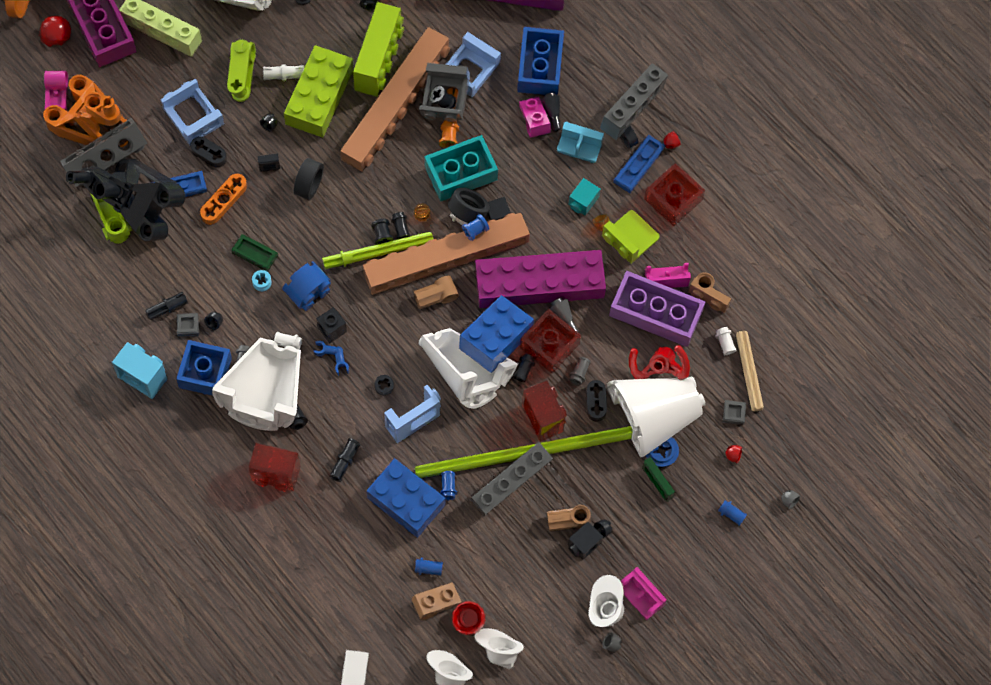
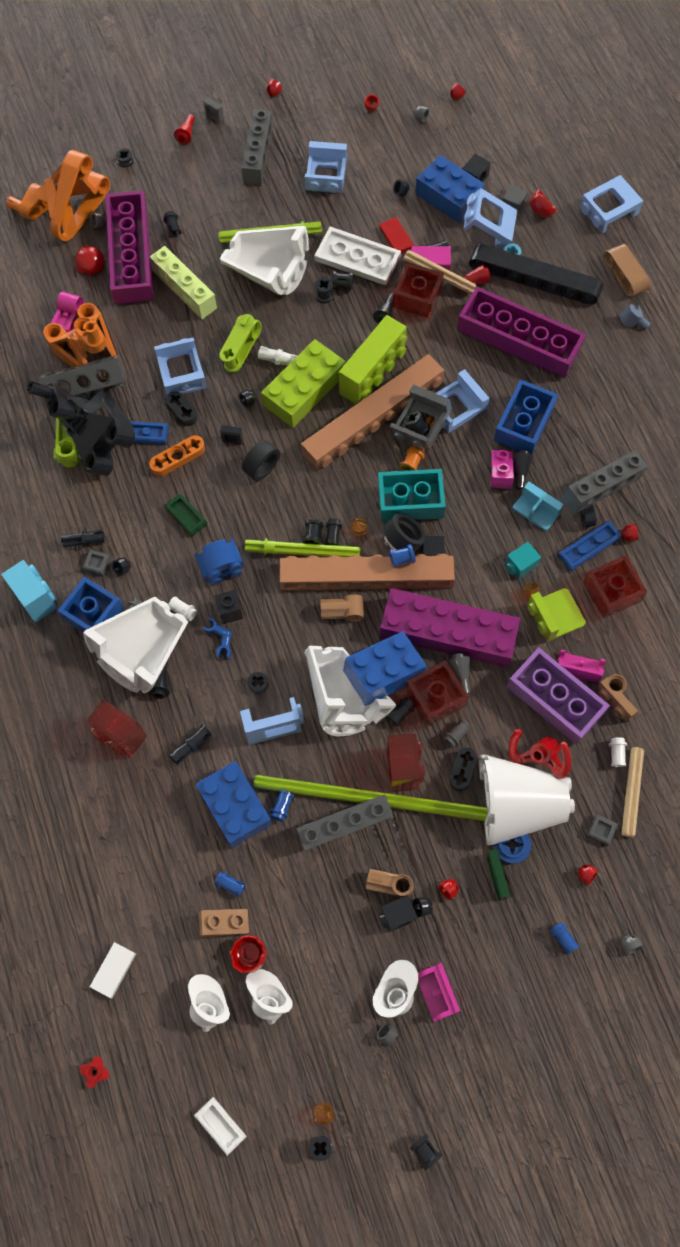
camera: 25 degrees right, 0 degrees up
medium azure bush [252,270,272,292] -> none
none -> red hinge [438,879,459,901]

